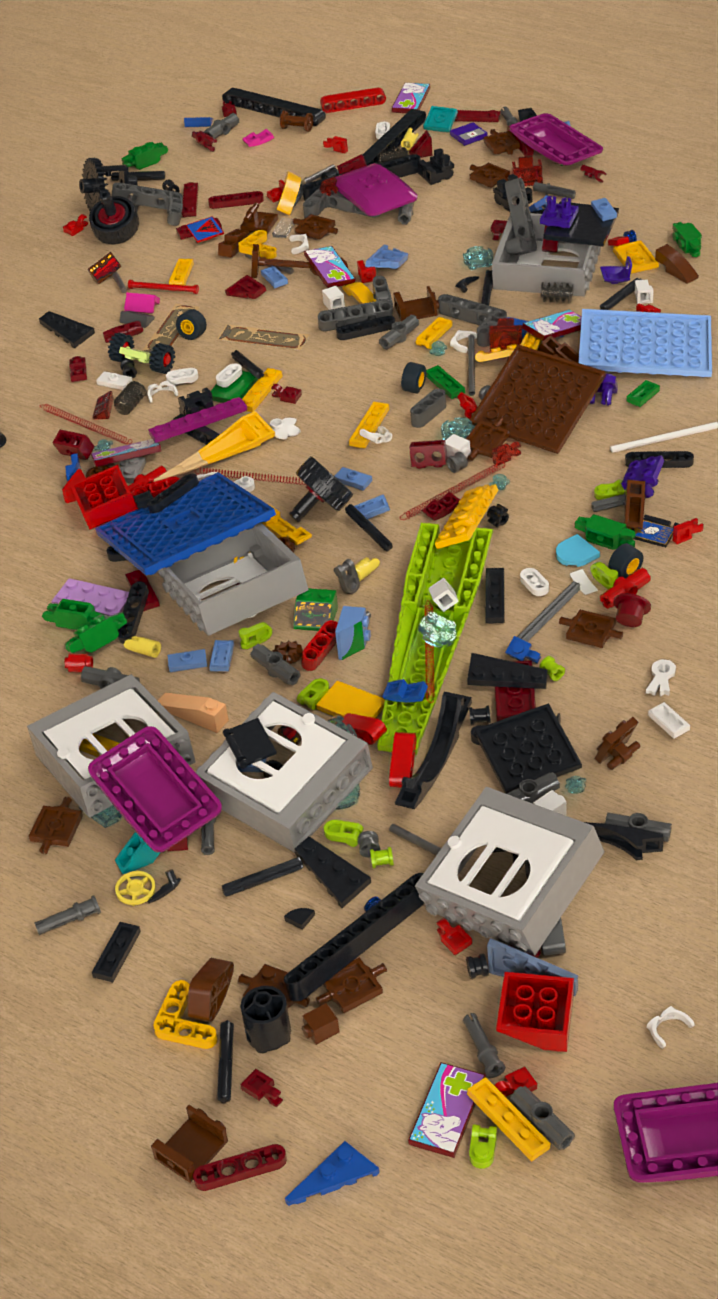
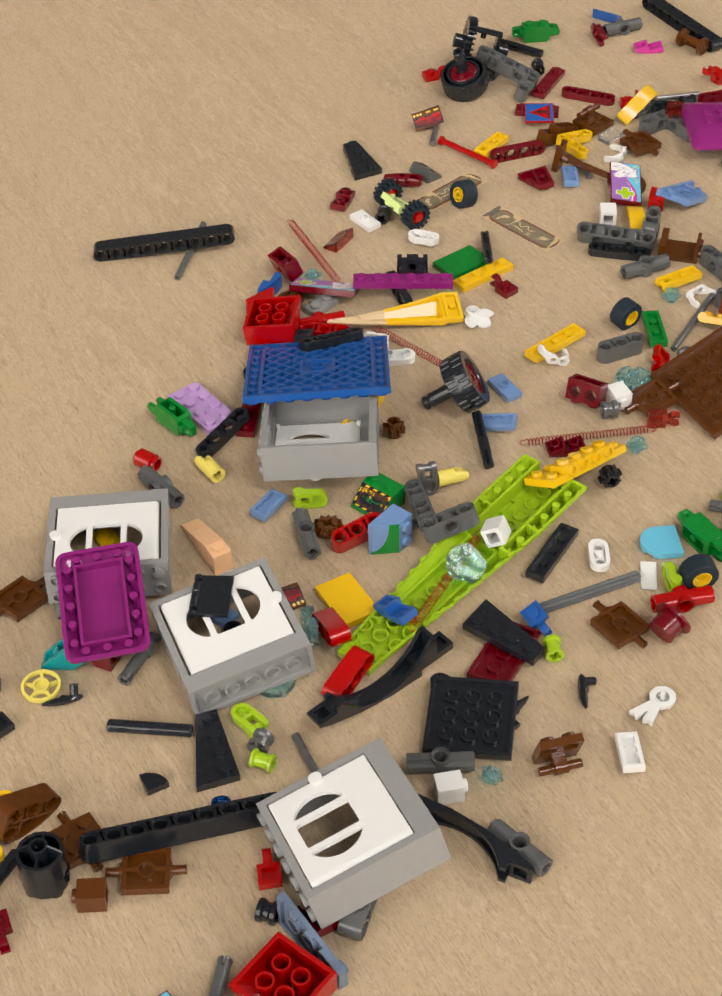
camera: 25 degrees right, 0 degrees up
green hinge [64,612,127,653] -> none
clear smoke piece [114,381,147,415] -> none
dark pink panel [124,292,160,314] -> none
white cap [147,381,178,403] -> none
medium blue plate [167,649,207,672] -> none
white plate [216,364,242,387] -> none
dark red plate [221,101,237,117] -> none
yellow slope [262,504,312,545] -> none
lime plate [297,678,330,710] -> none
black bush [469,705,491,725] -> none
none -> dark grey beam [404,479,480,543]
none -> dark red beam [489,139,546,163]
none -> black bar [578,674,597,709]

